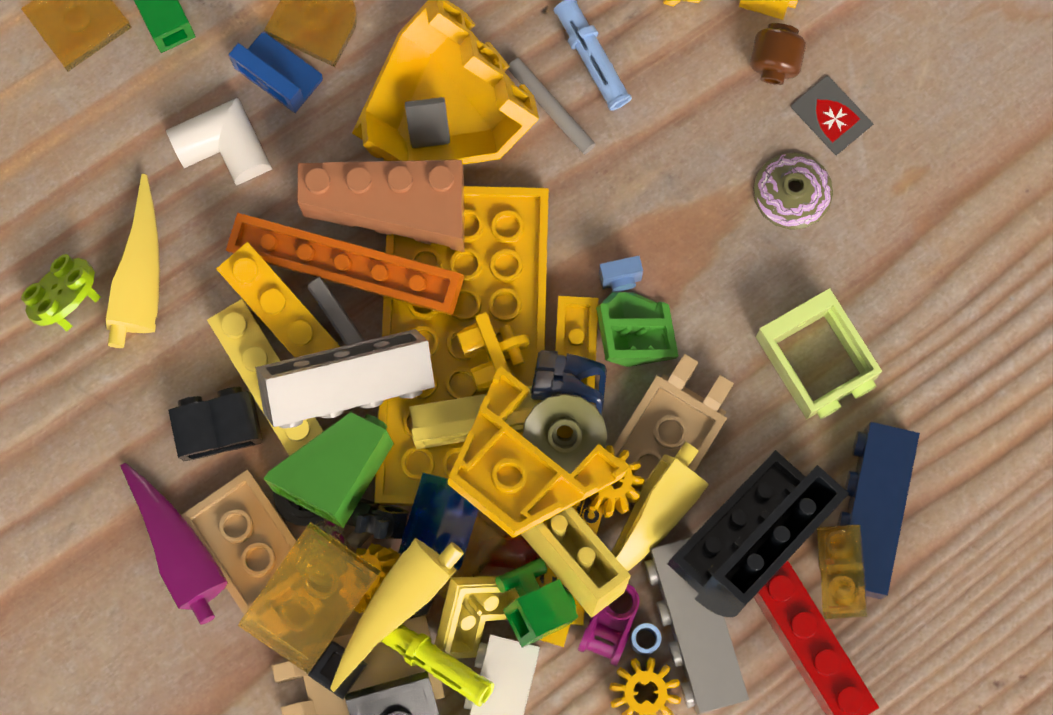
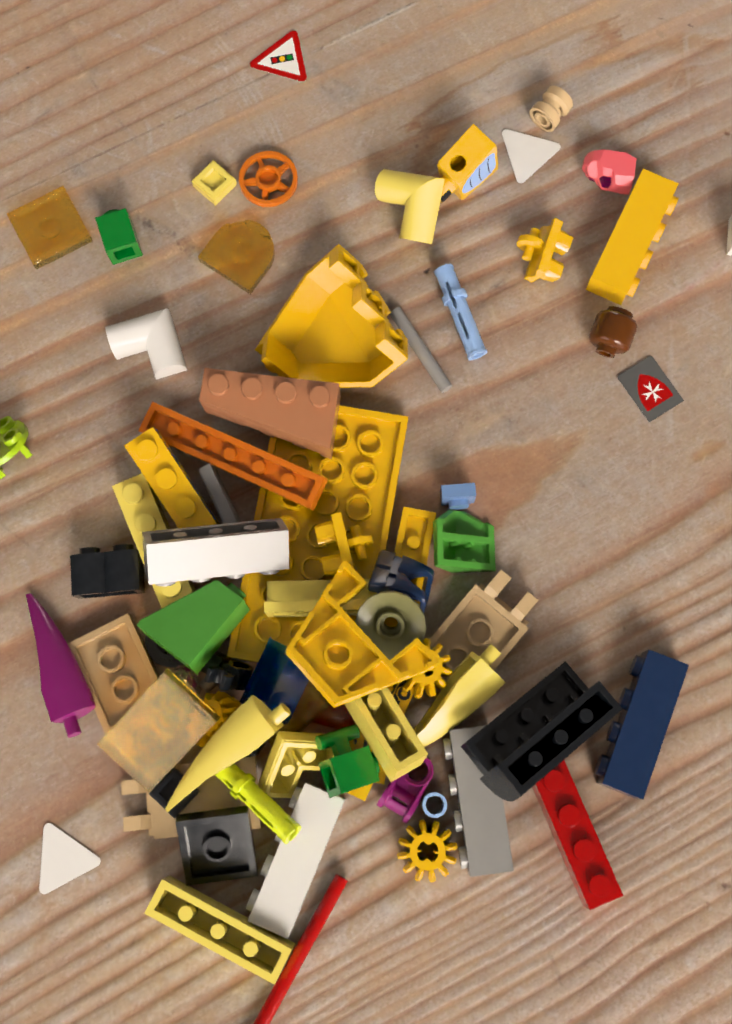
camera: 10 degrees right, 0 degrees up
light yellow piece [106,174,160,348] -> none
blue panel [228,32,323,113] -> none
dark grey slope [405,97,450,148] -> none
dish [753,153,833,230] -> none
yellowish green window [756,288,882,420] -> none
clear yellow slope [817,525,868,619] -> none

